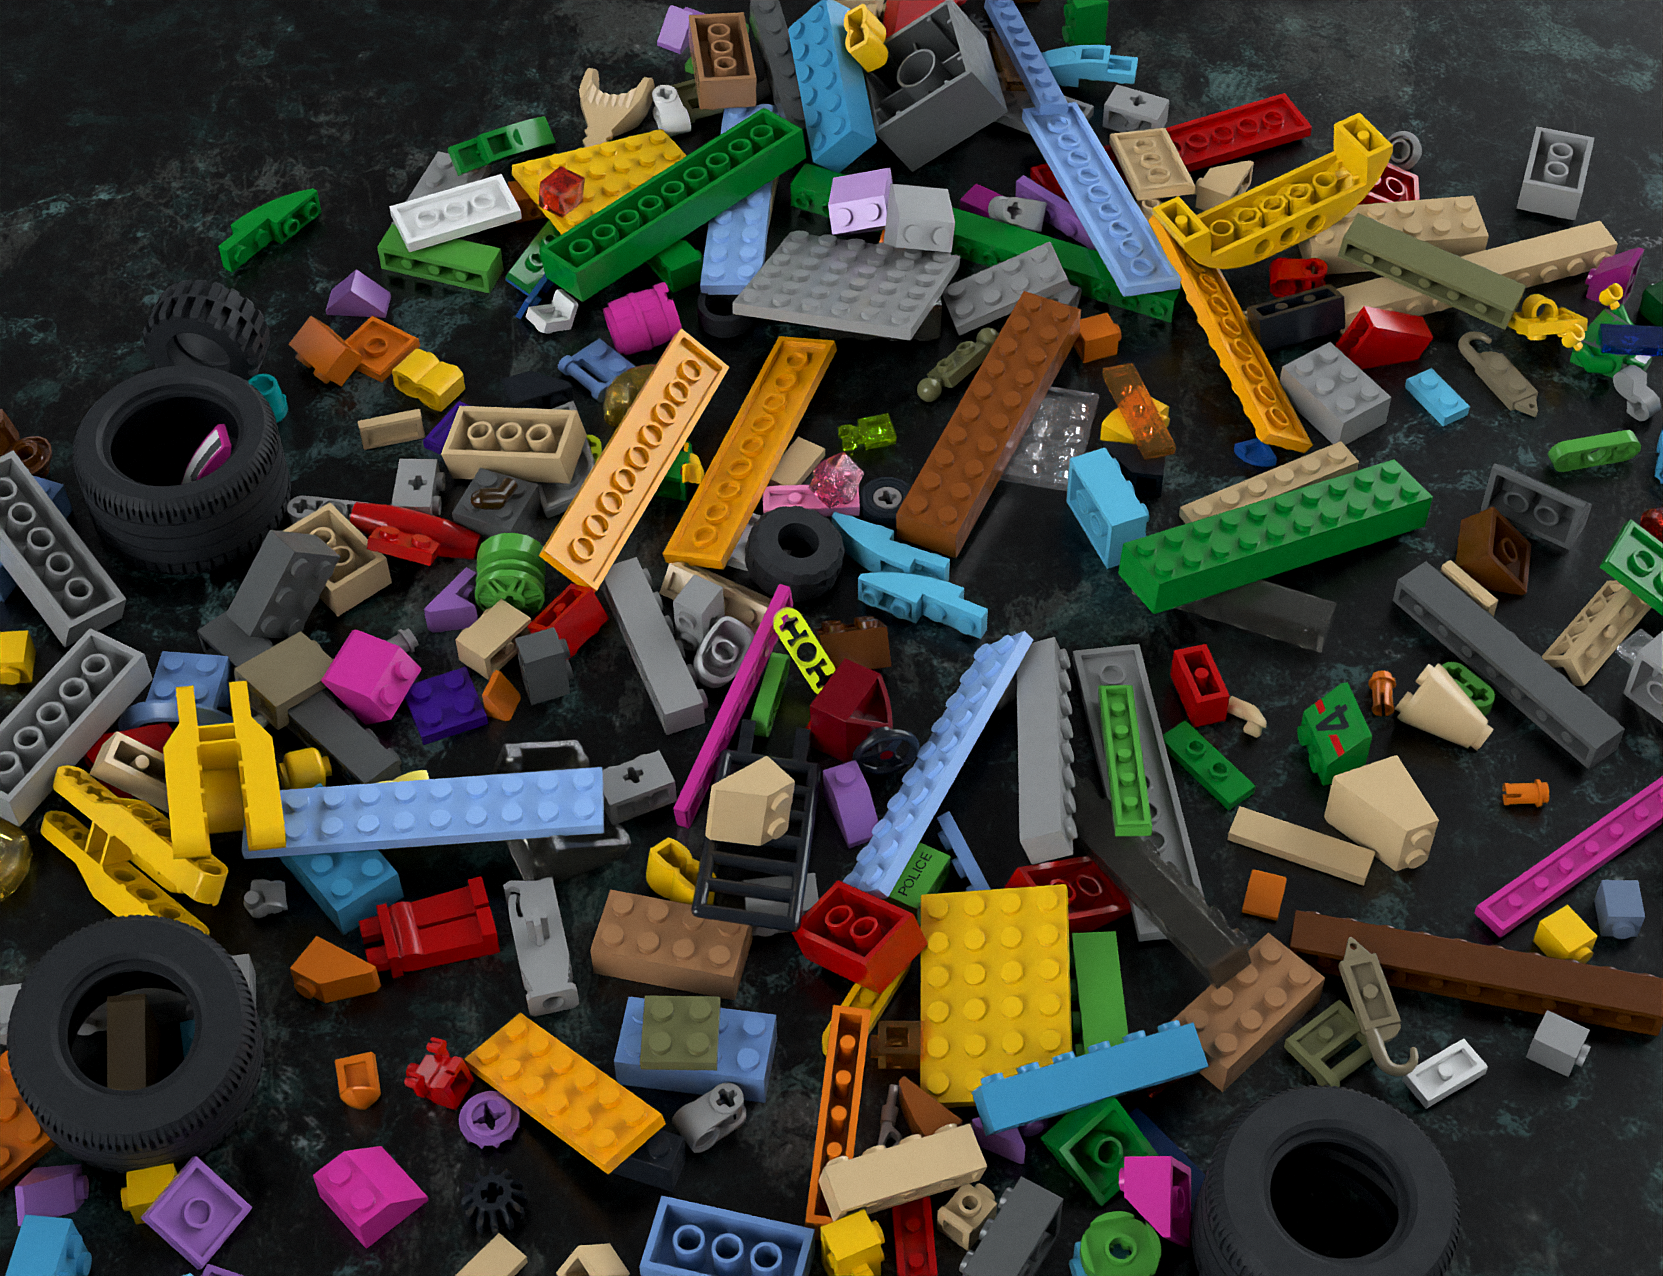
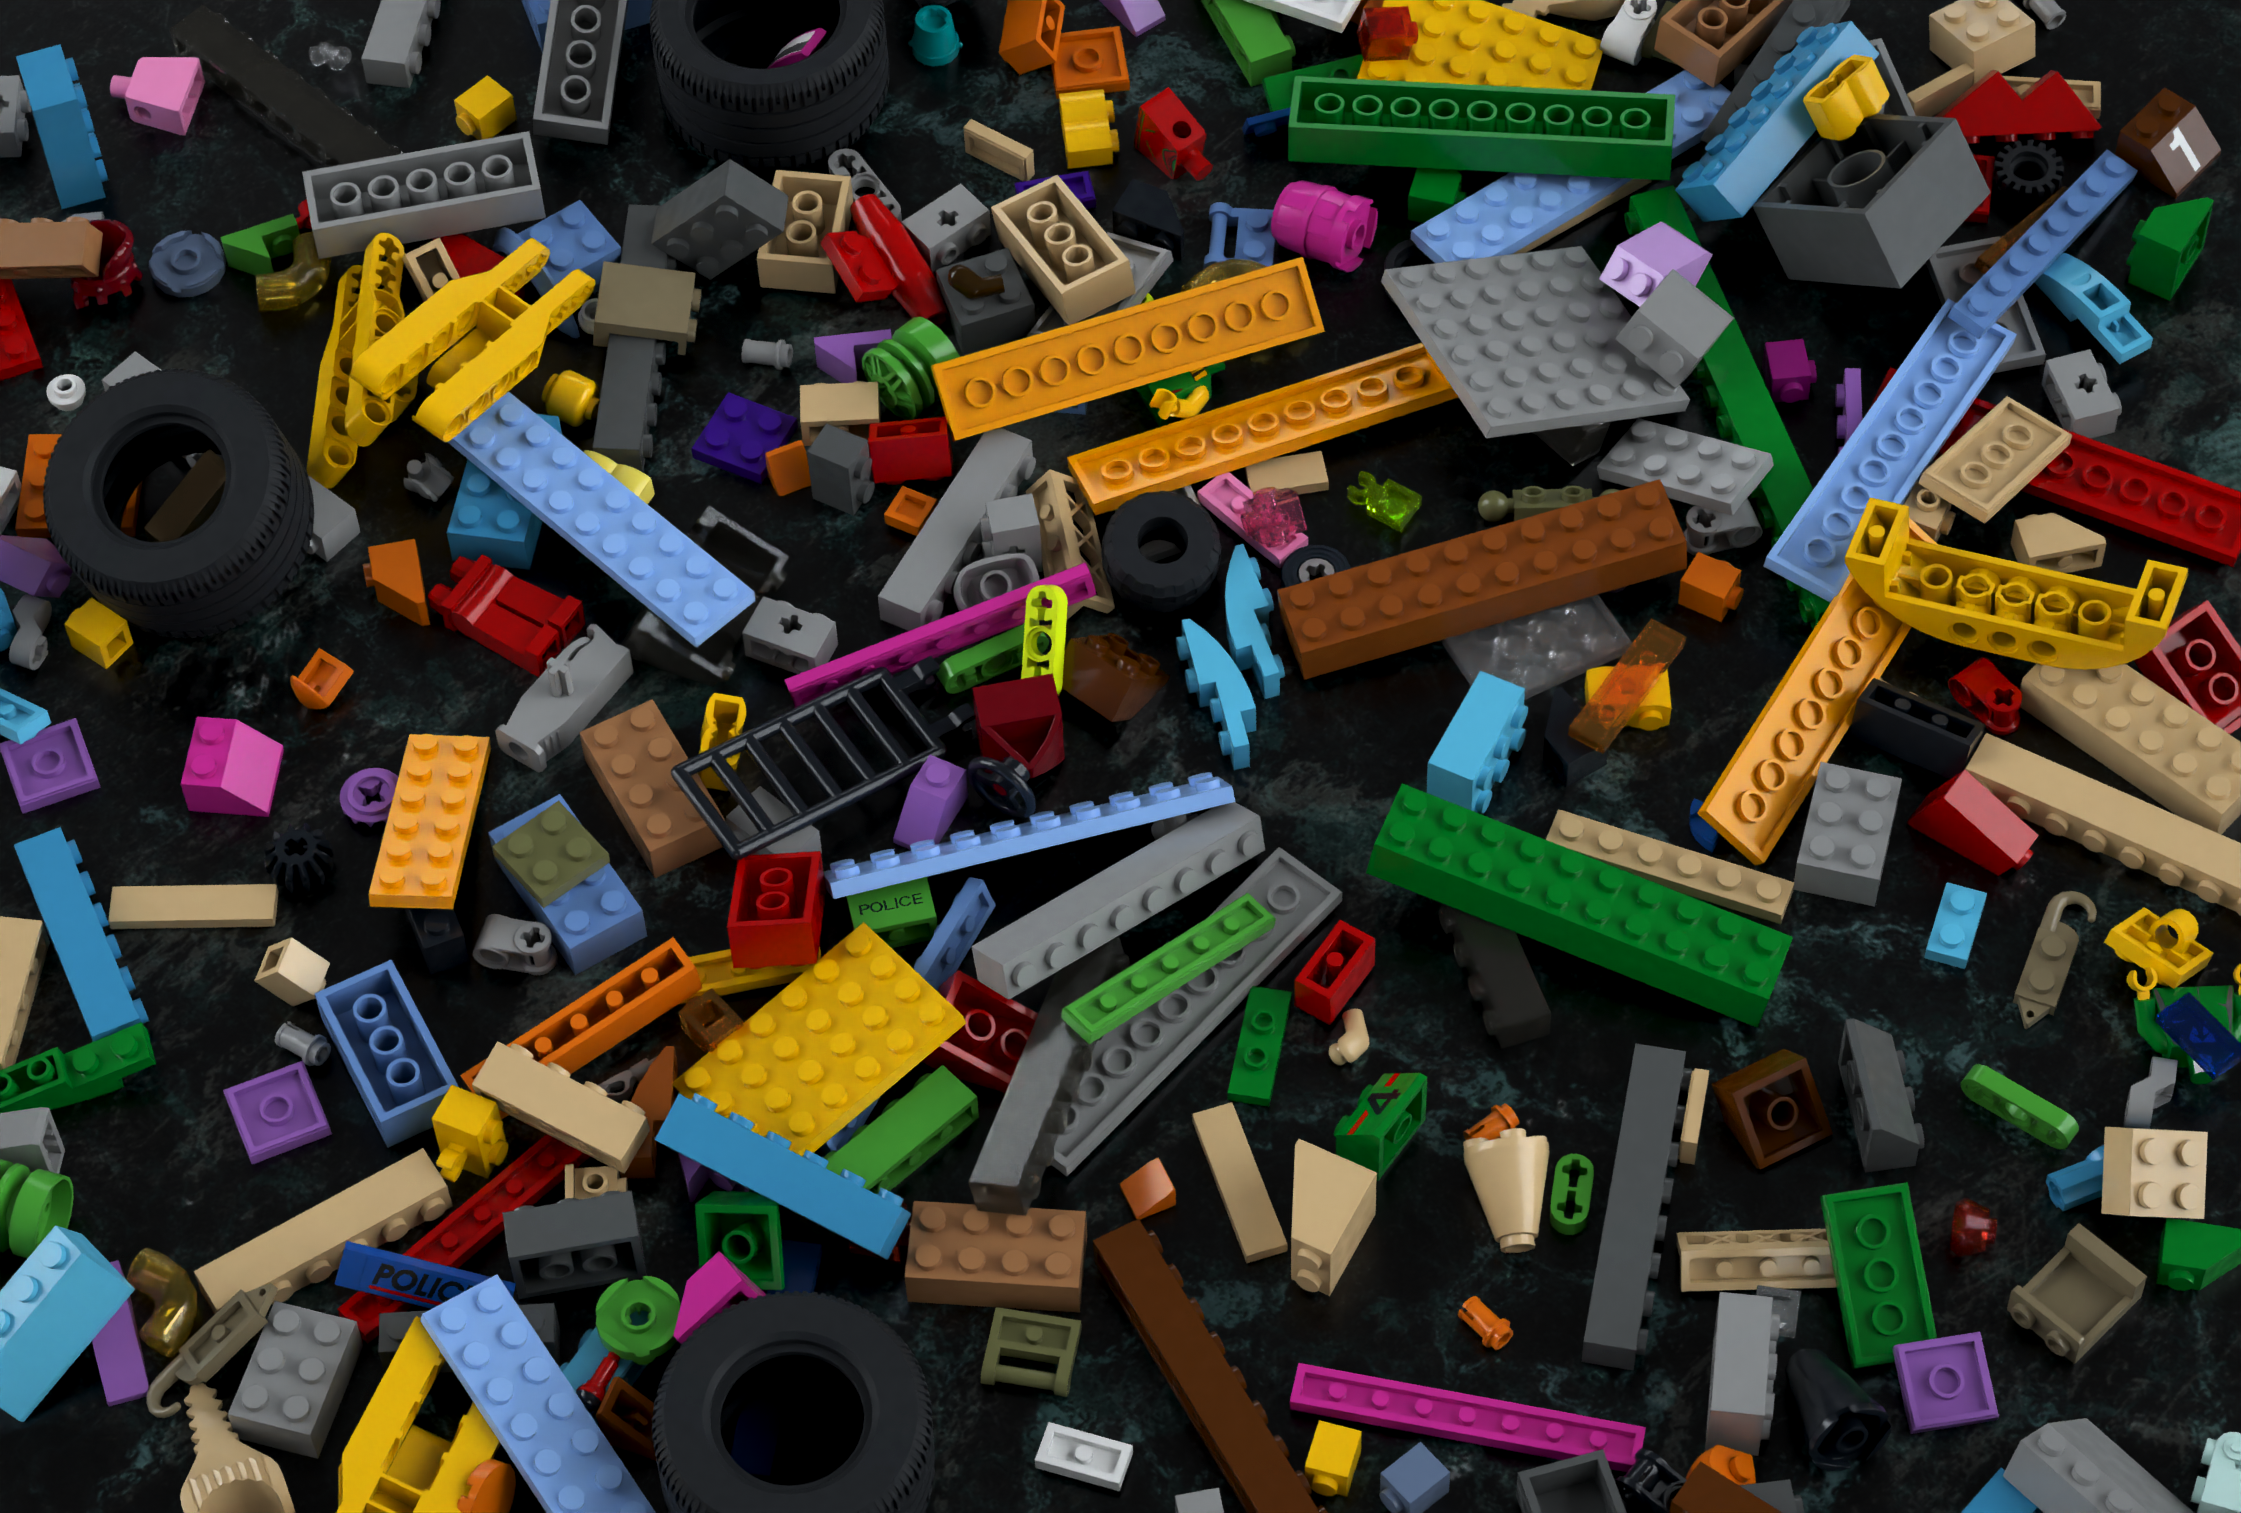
camera: 50 degrees right, 5 degrees up
medium lavender tile [140,1156,253,1269] -> none
dark pink slope [321,630,421,725] -> none
red piece [404,1037,475,1110] -> none
white bracket [525,289,578,334] -> none
tan slope [705,756,795,846] -> none
light grey piece [988,196,1047,232] -> none
olive brick [1338,213,1526,330] -> none
dark tan plate [1338,937,1419,1077] -> none
none -> light grey piece [9,594,52,670]
none -> orange plate [884,486,938,536]
none -> red torso [1134,87,1213,181]

